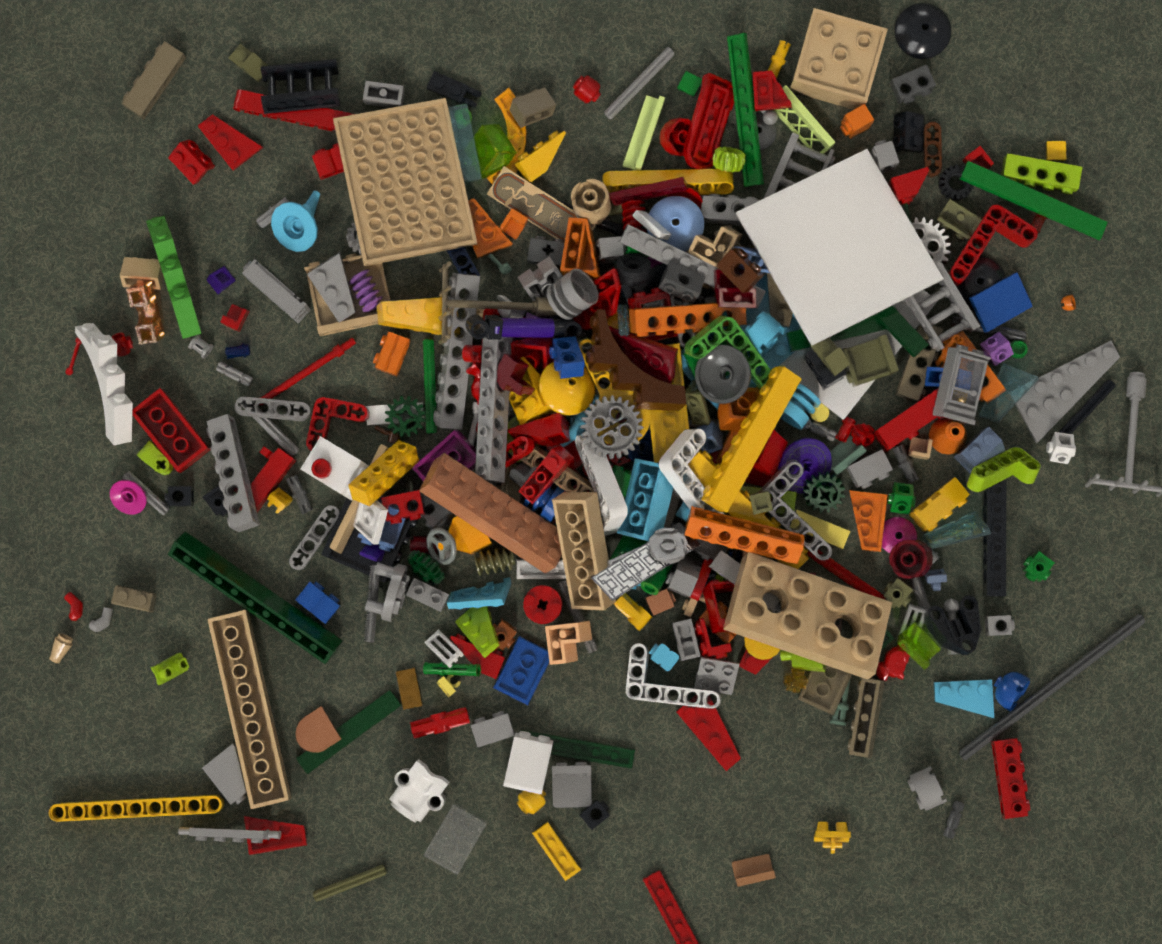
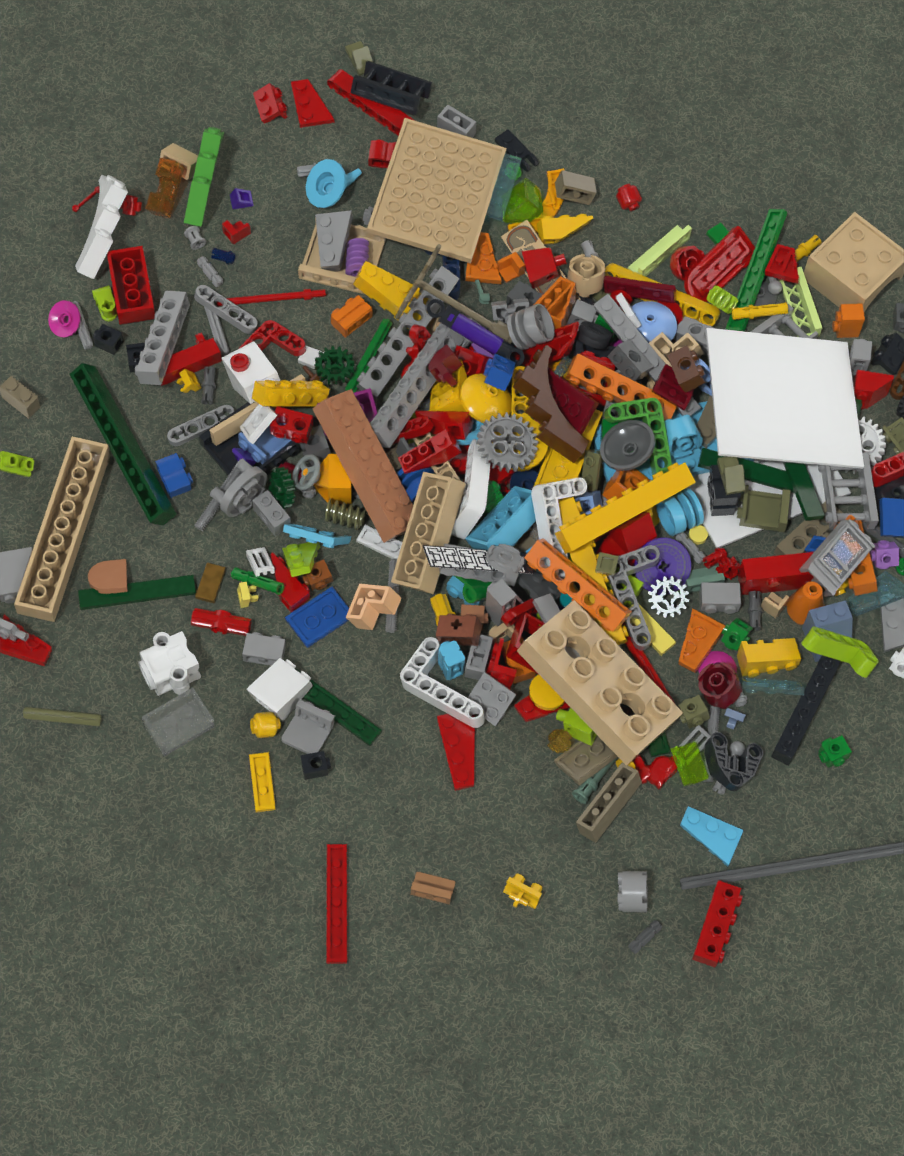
camera: 25 degrees right, 20 degrees down
dark tan brick [122,41,186,120] -> none
light grey door [242,259,311,324] -> none
red brick [523,585,562,624] -> none
light grey axle [604,47,674,120] -> none
light grey brick [985,615,1015,636] -> none
blue cylinder [994,672,1030,712] -> none
none -> copper brick [436,614,482,646]
none -> red torso [522,247,567,289]
none -> light grey pin [581,240,599,257]
none -> yellow pin [732,302,788,320]

